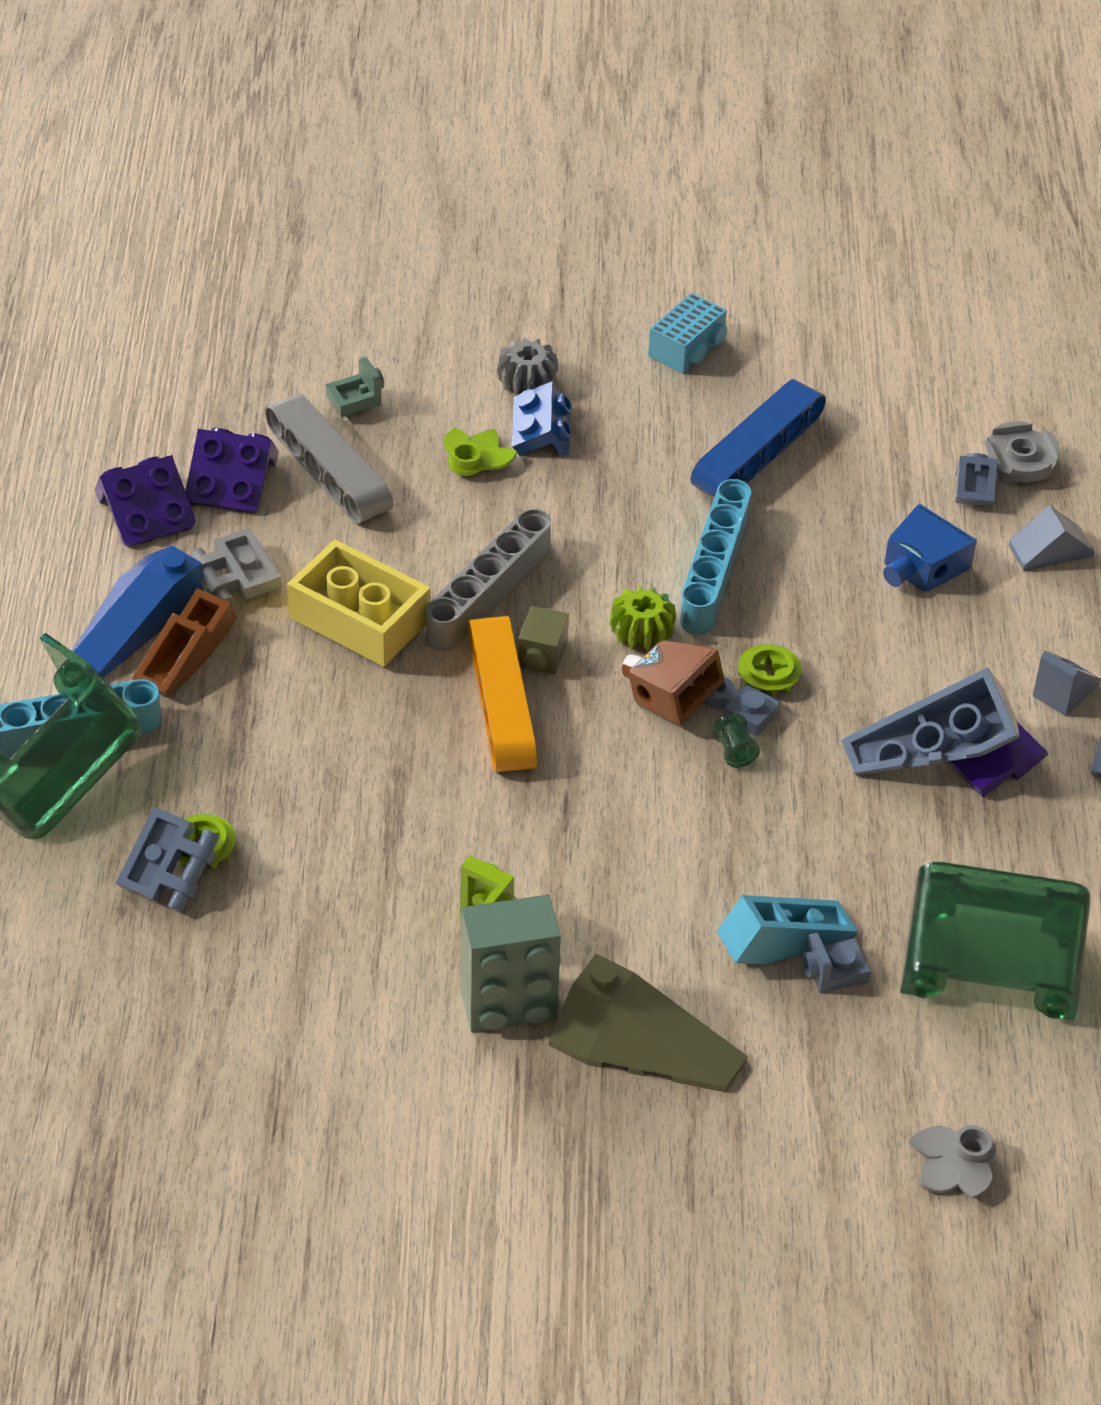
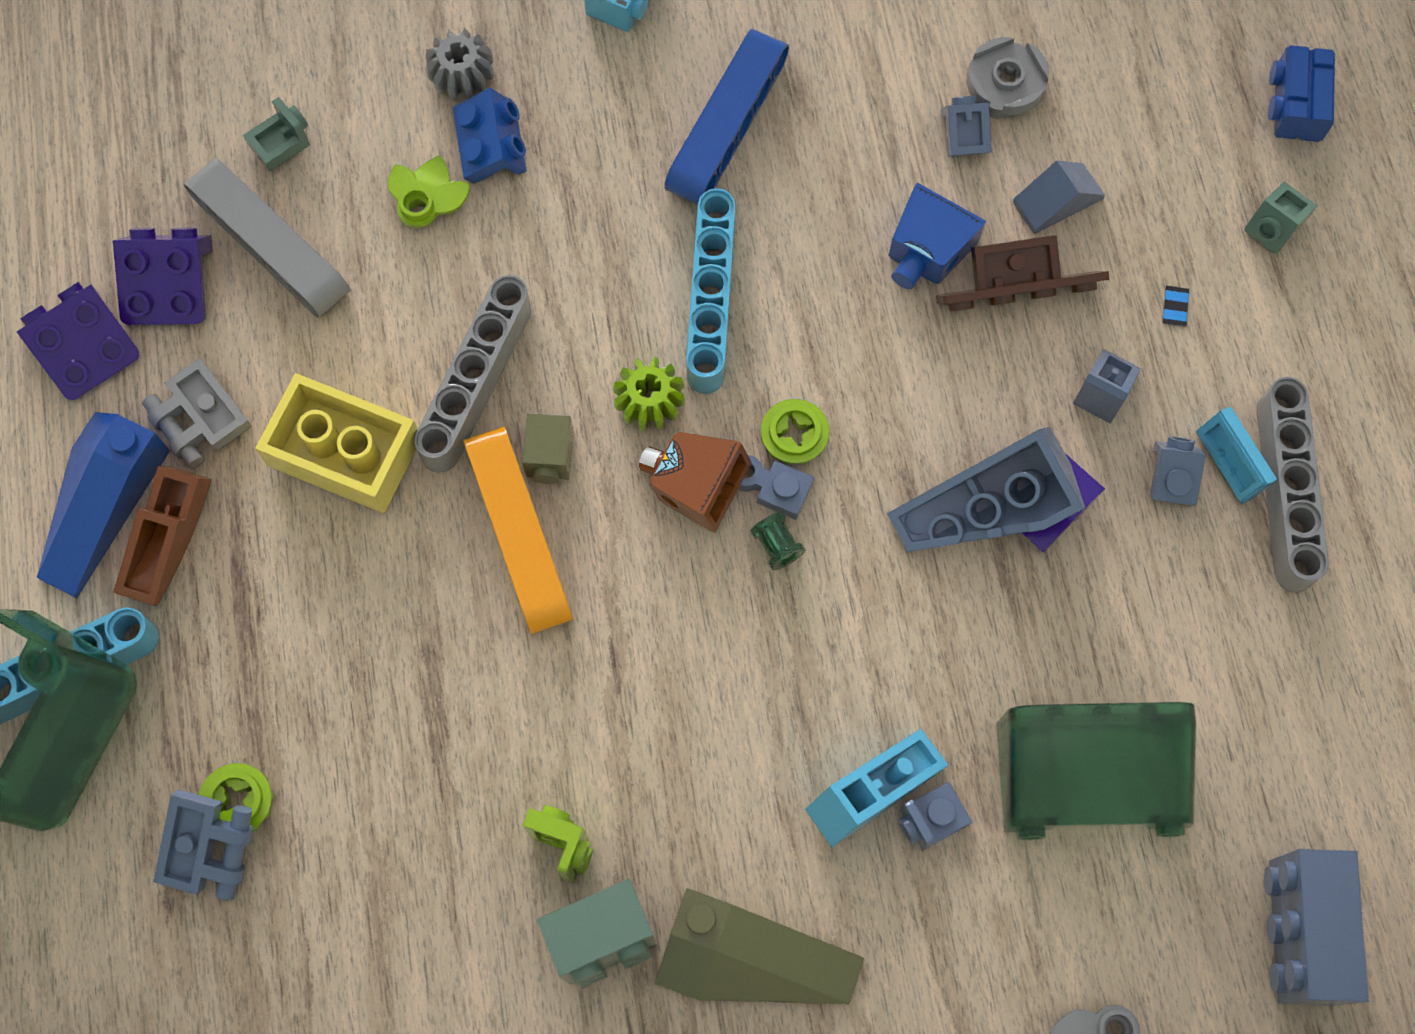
camera: 10 degrees left, 25 degrees up
none -> reddish brown bracket [936,235,1110,311]

